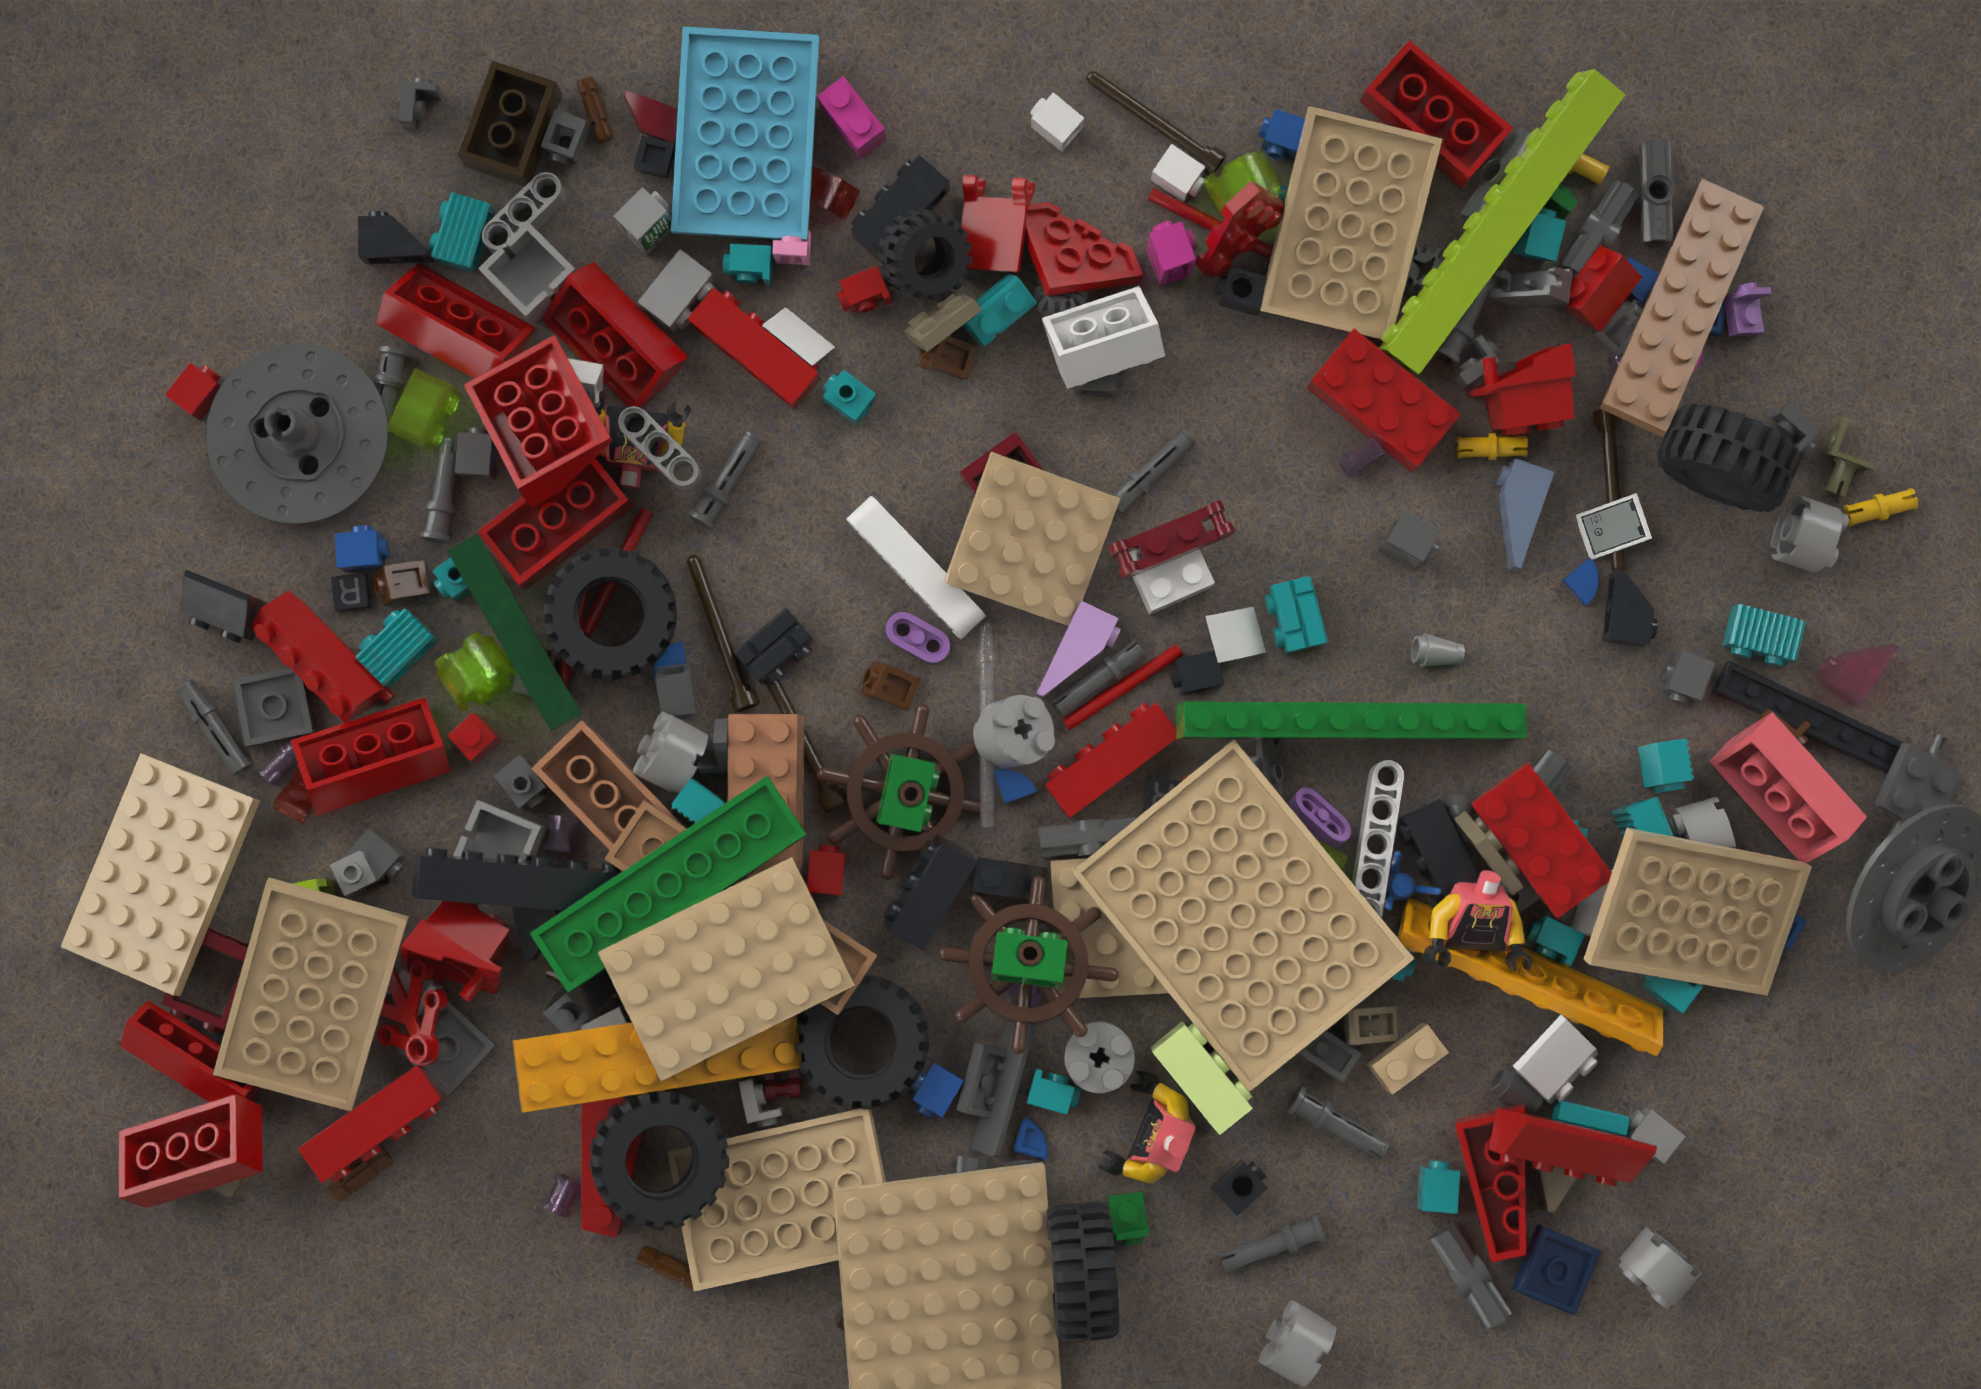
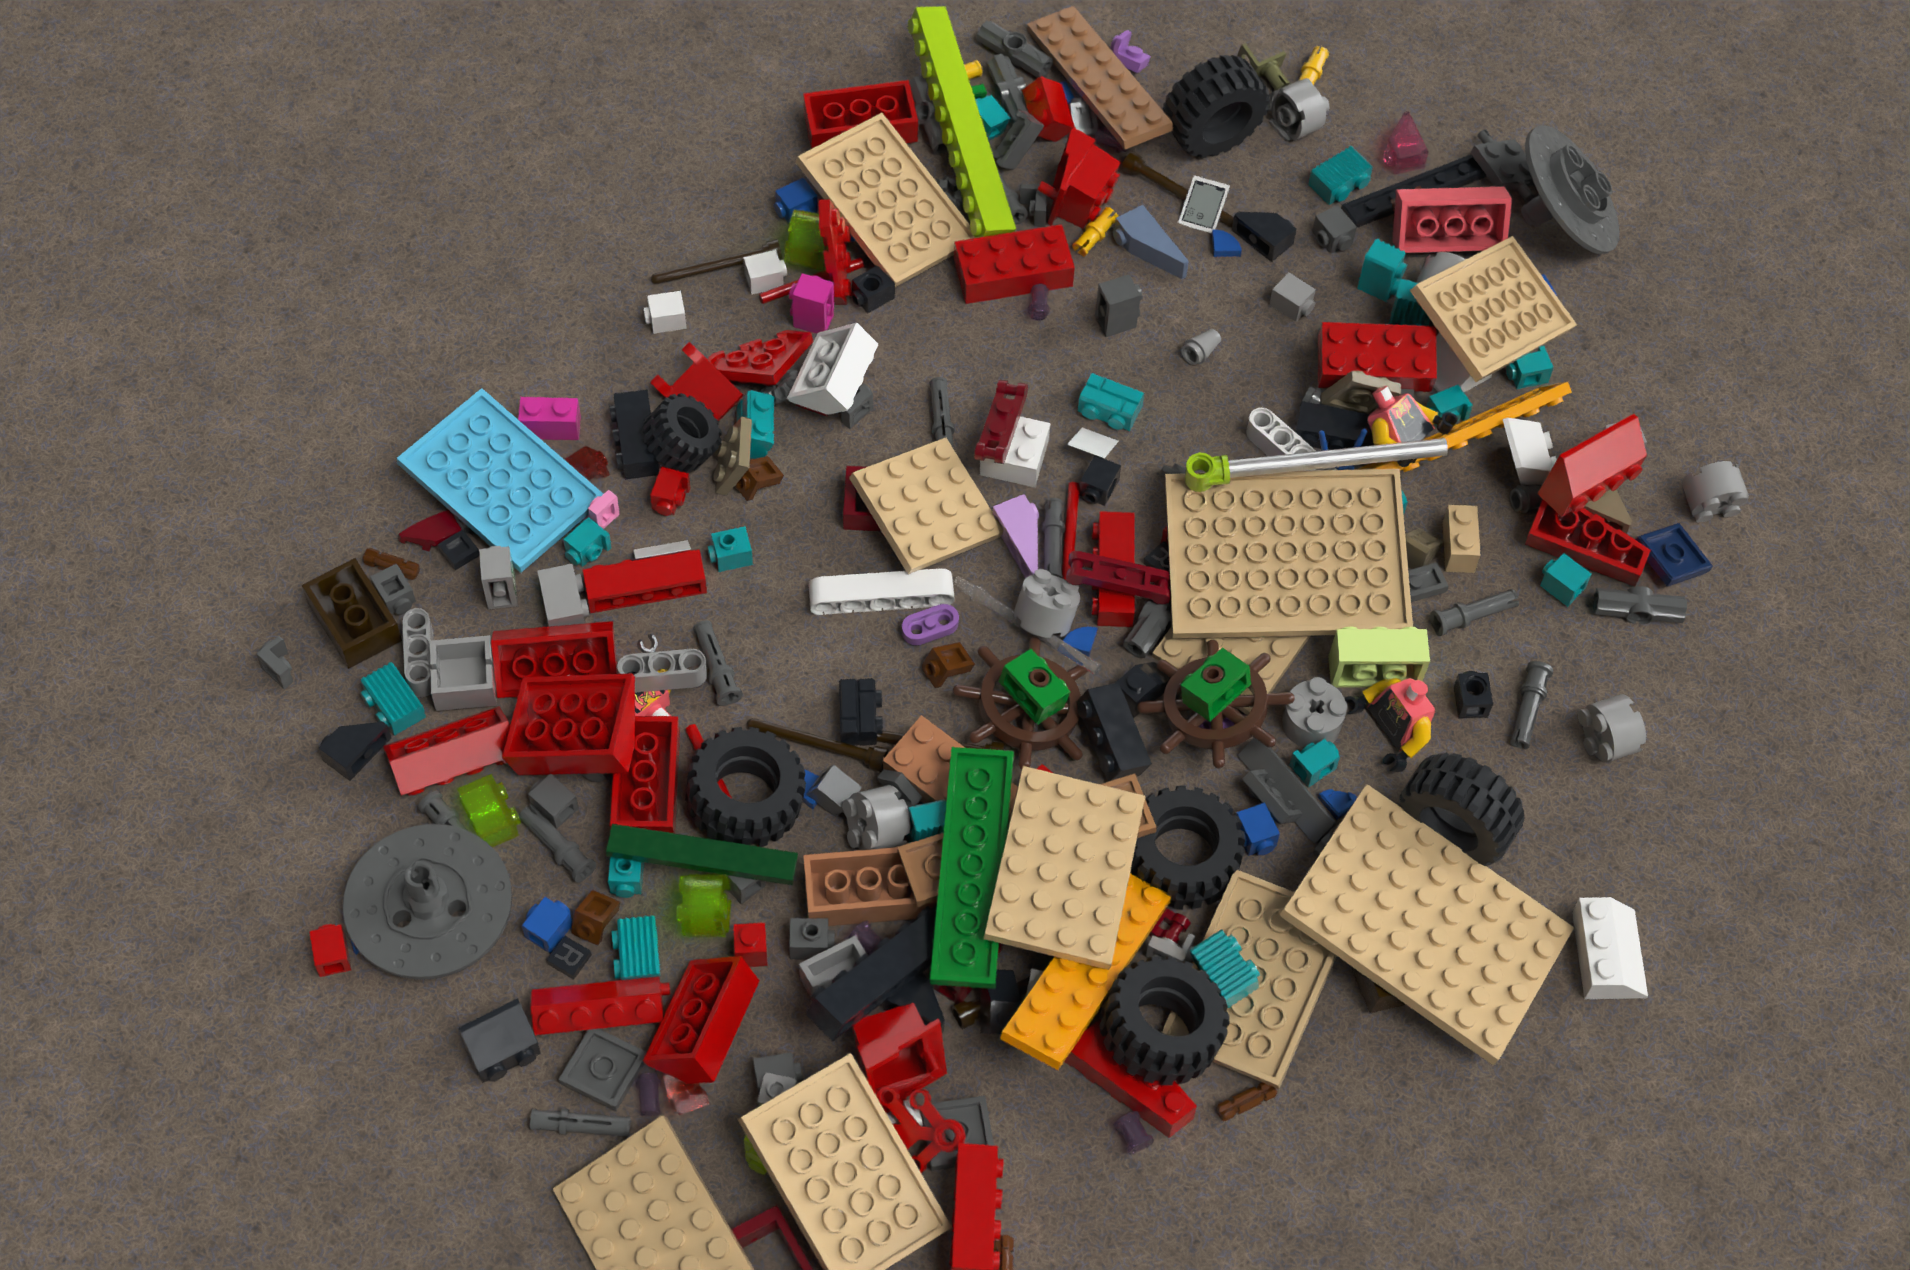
camera: 55 degrees left, 25 degrees down
green brick [1176,702,1527,741] -> none
none -> dark red plate [1066,551,1171,605]
none -> flat silver piece [1185,438,1448,492]
none -> teal brick [1190,929,1260,1008]
none -> light grey brick [1269,272,1316,322]

